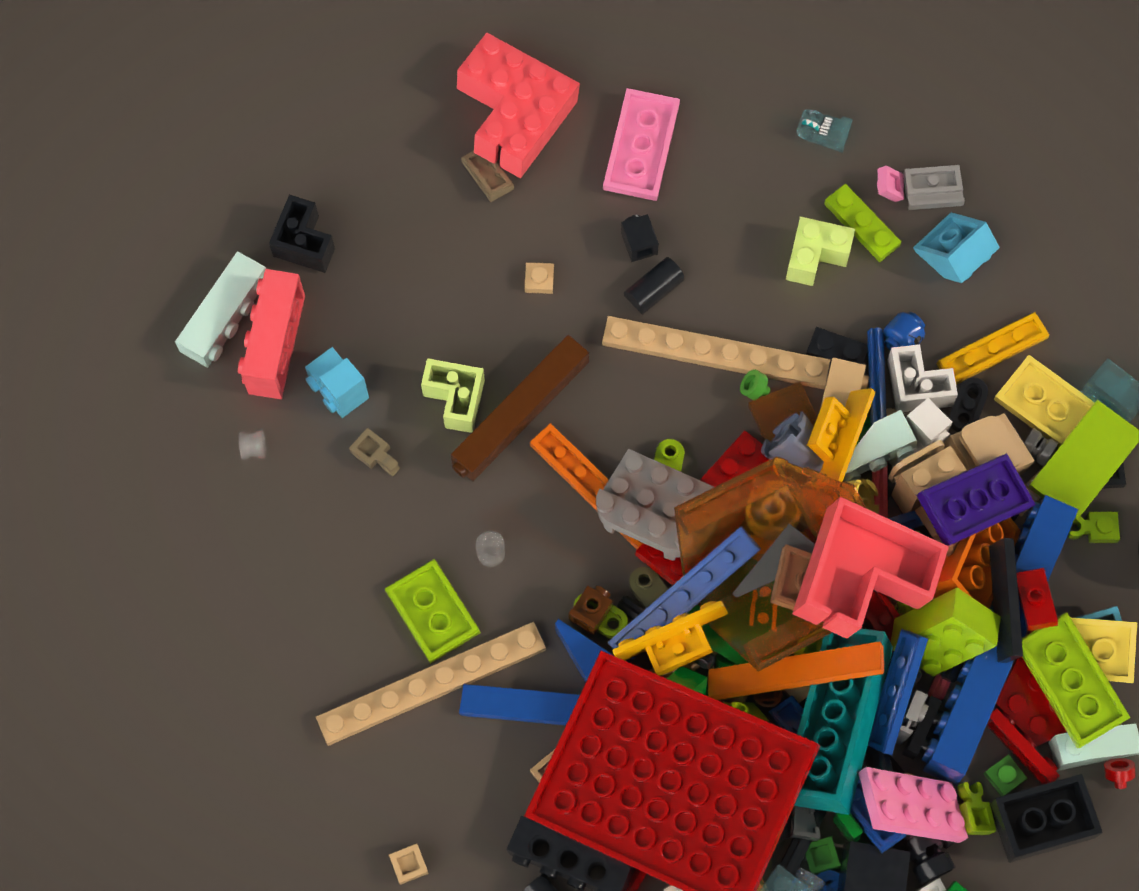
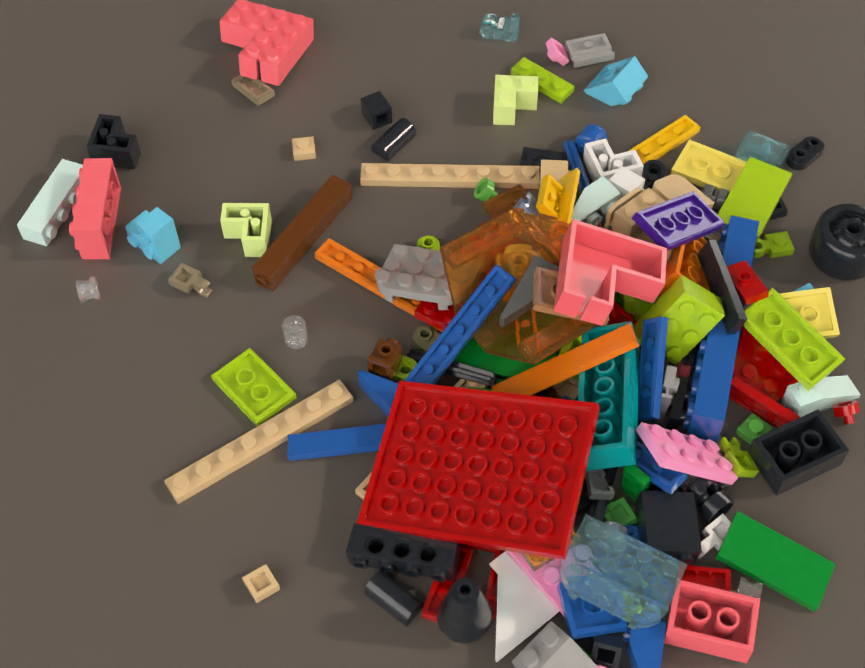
camera: 10 degrees left, 15 degrees down
bright pink plate [603,88,680,201] -> none
yellow bracket [612,600,728,676] -> none

